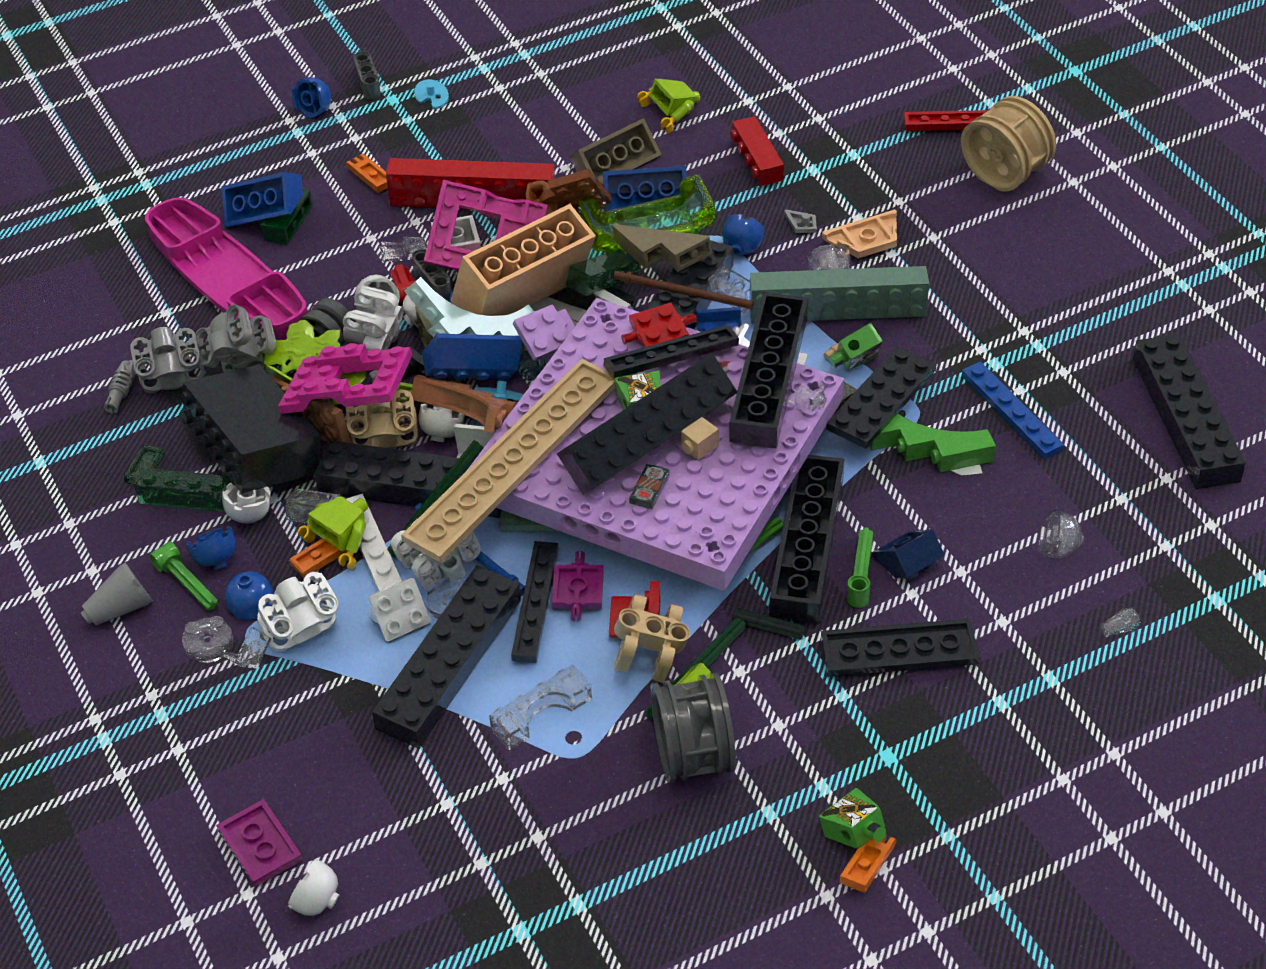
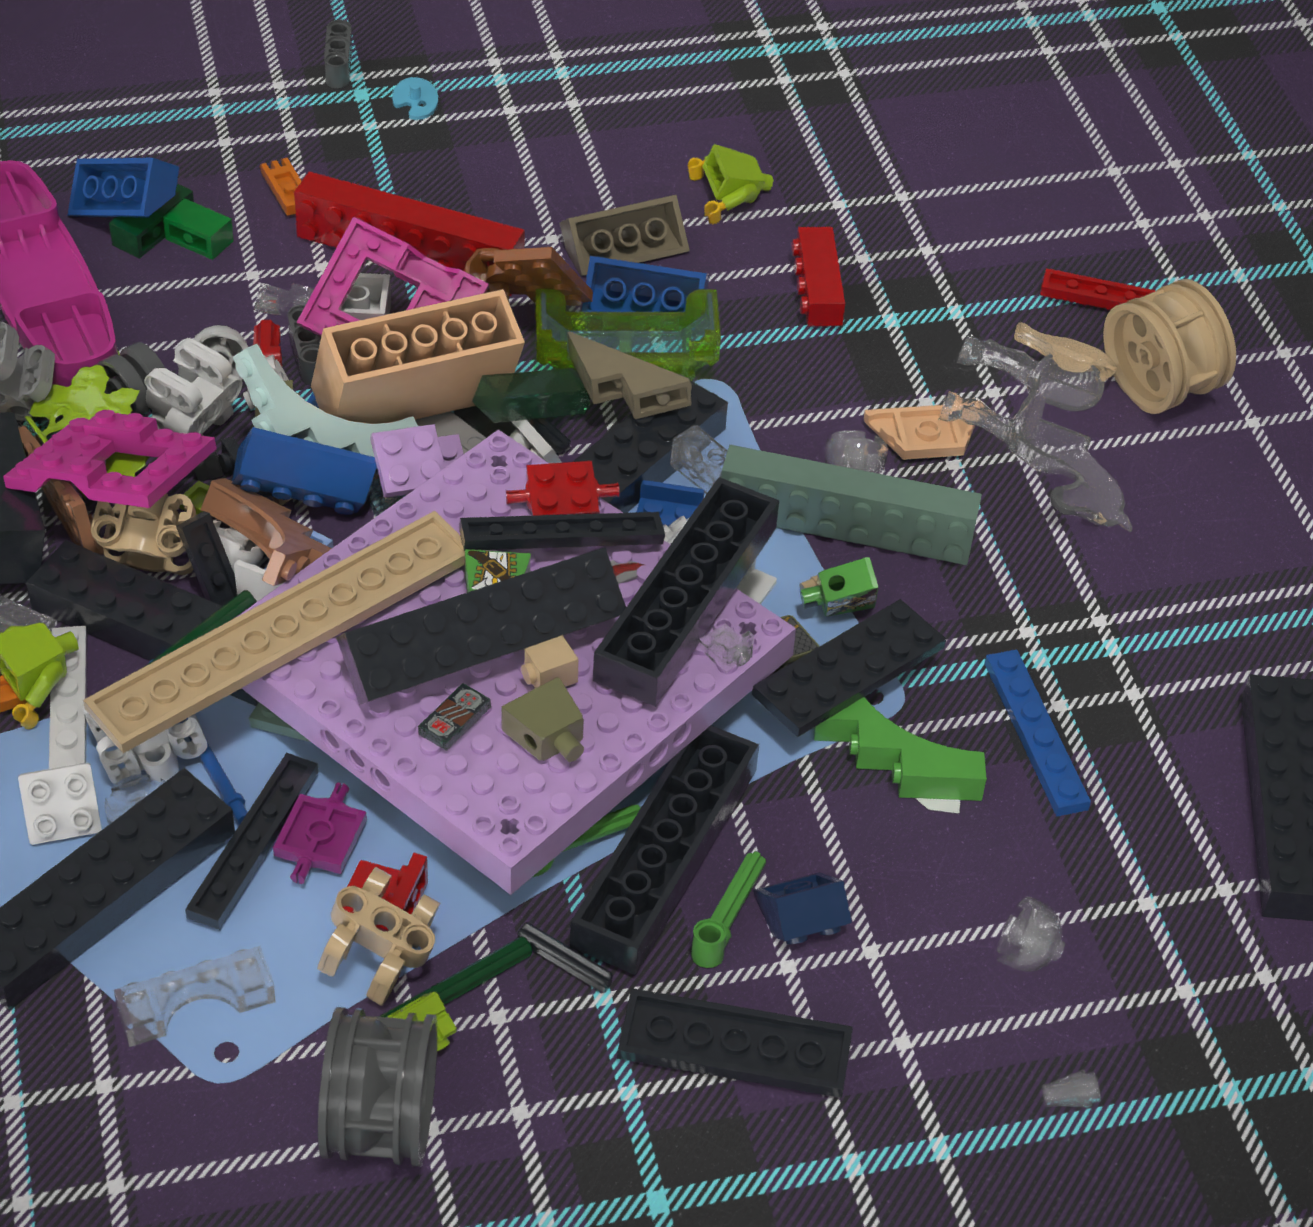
camera: 10 degrees right, 0 degrees up
blue cylinder [292,77,332,118] -> none
medium azure piece [474,381,524,401] -> none
reddish brown bar [613,271,754,310] -> none
blue cylinder [722,214,765,255] -> none
light grey piece [784,210,817,233] -> none
none -> green brick [163,198,234,260]
none -> black plate [176,511,237,606]
none -> olive torso [502,677,584,762]
none -> clear animal [938,322,1132,532]

